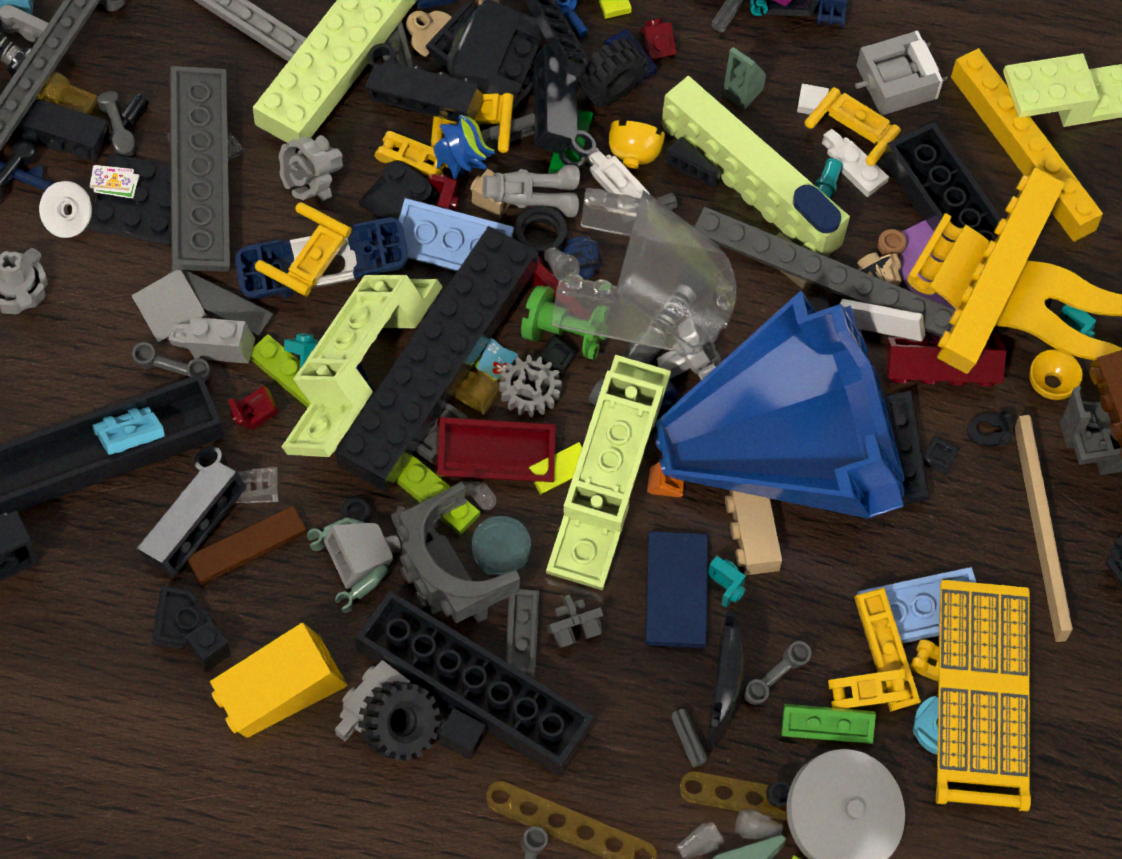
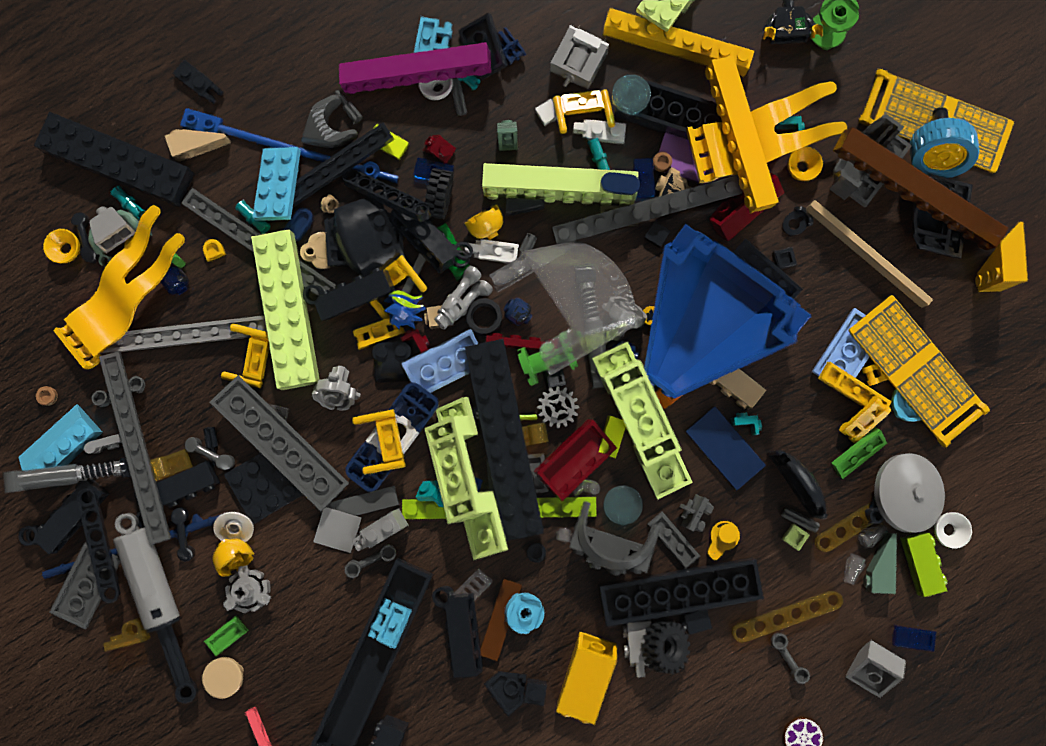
camera: 35 degrees left, 20 degrees up
white sticker [89,165,139,198] -> none
dark red bracket [228,386,280,430] -> none
light grey torso [307,517,401,613] -> none
medium azure sticker [477,338,518,379] -> none
clear cone [544,247,580,281] -> none
dark grey bar [743,641,811,705] -> none
white tile [840,299,926,341] -> none
none -> yellow cylinder [213,539,254,577]
none -> yellow plate [221,324,270,388]
none -> medium azure plate [505,593,544,634]
none -> clear light blue tile [612,75,651,115]
none -> clear blue plate [633,158,655,198]
none -> yellow piece [707,521,740,560]
none -> yellowish green tile [782,523,810,551]

